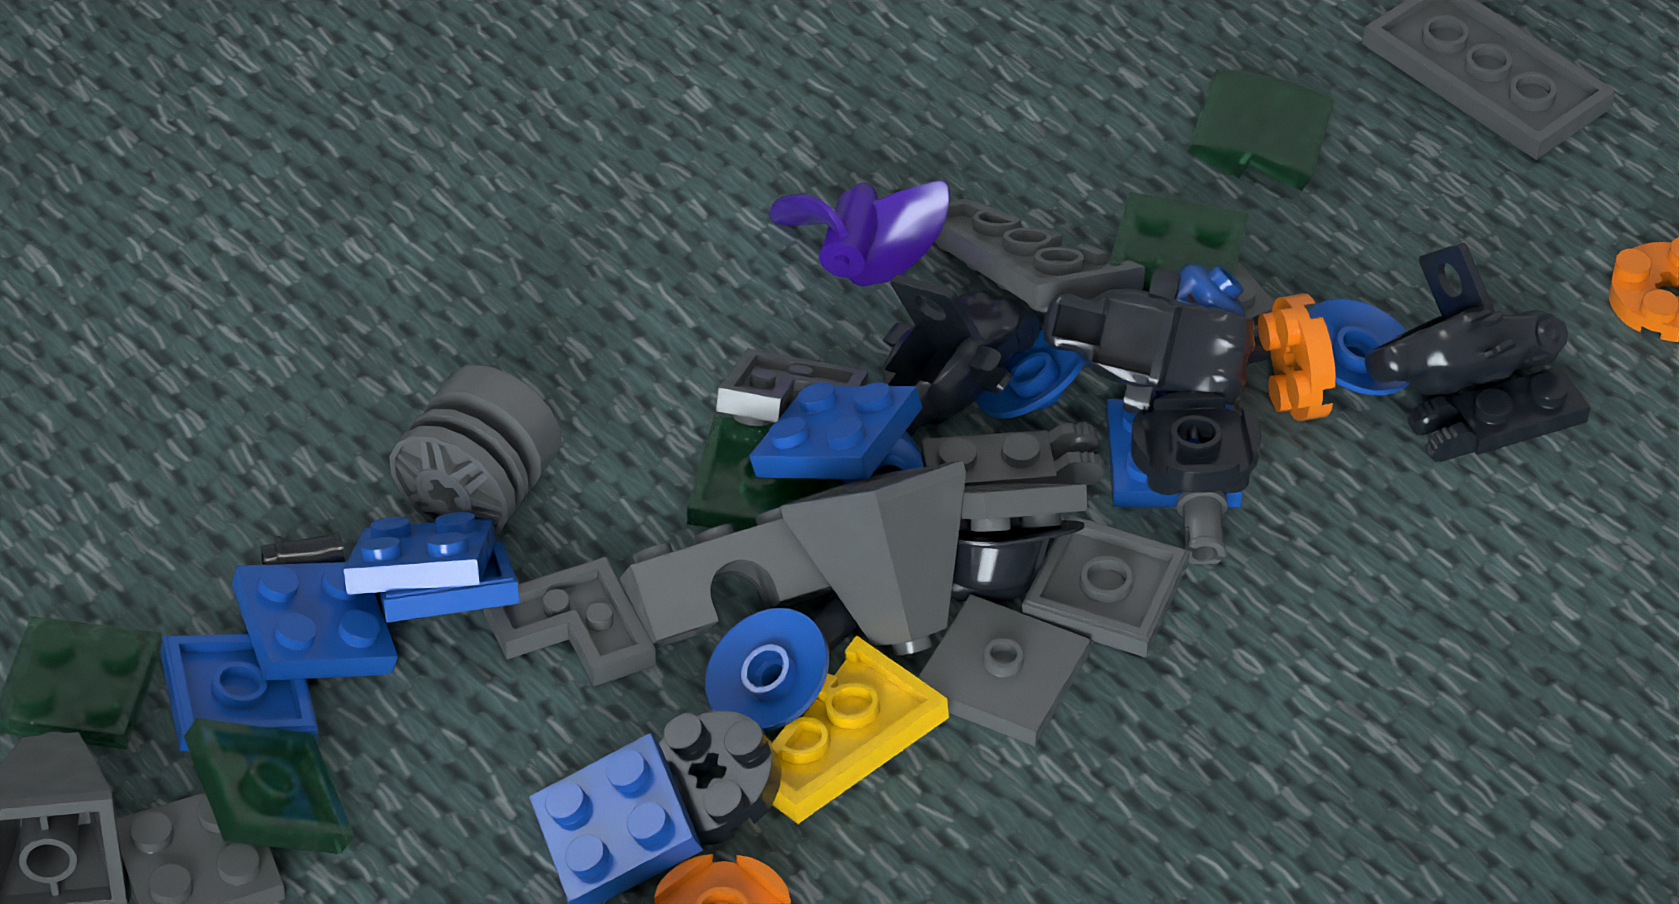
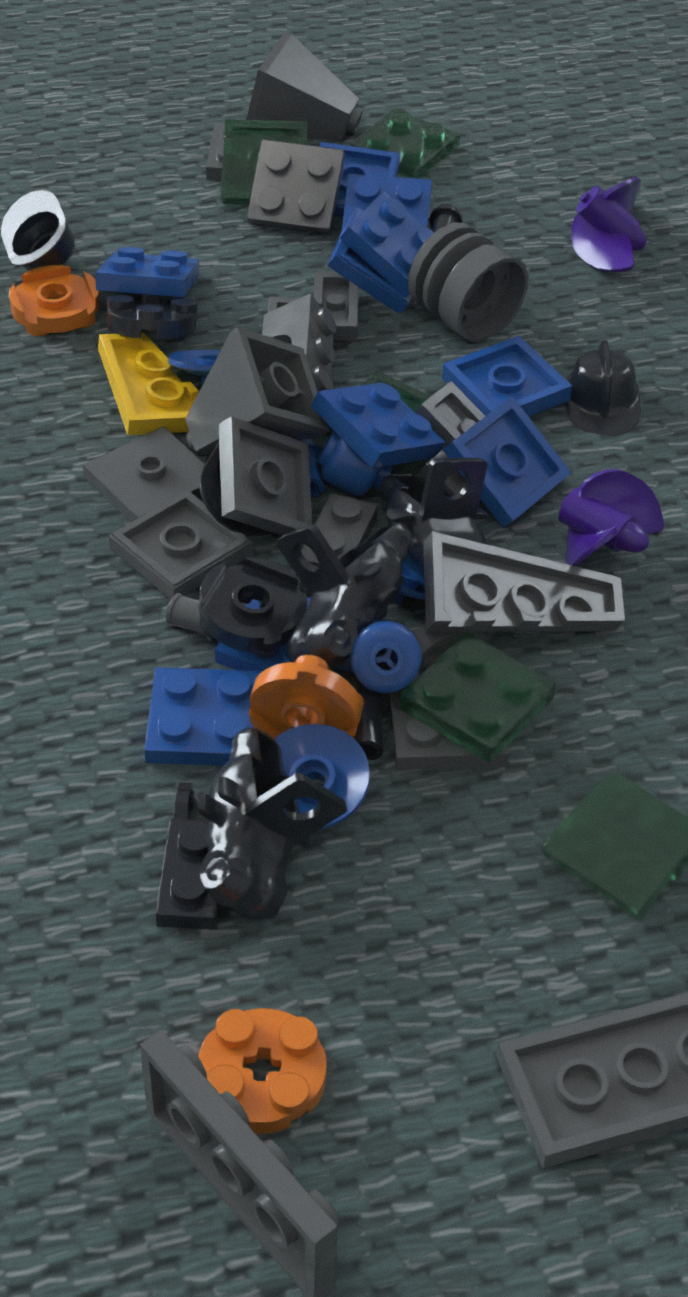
camera: 115 degrees right, 0 degrees up
none -> blue plate [144,667,263,766]
none -> dark grey plate [247,140,345,235]
none -> blue plate [442,336,572,417]
none -> blue plate [443,396,572,528]
none -> black piece [566,340,641,436]
none -> dark purple piece [571,177,646,272]

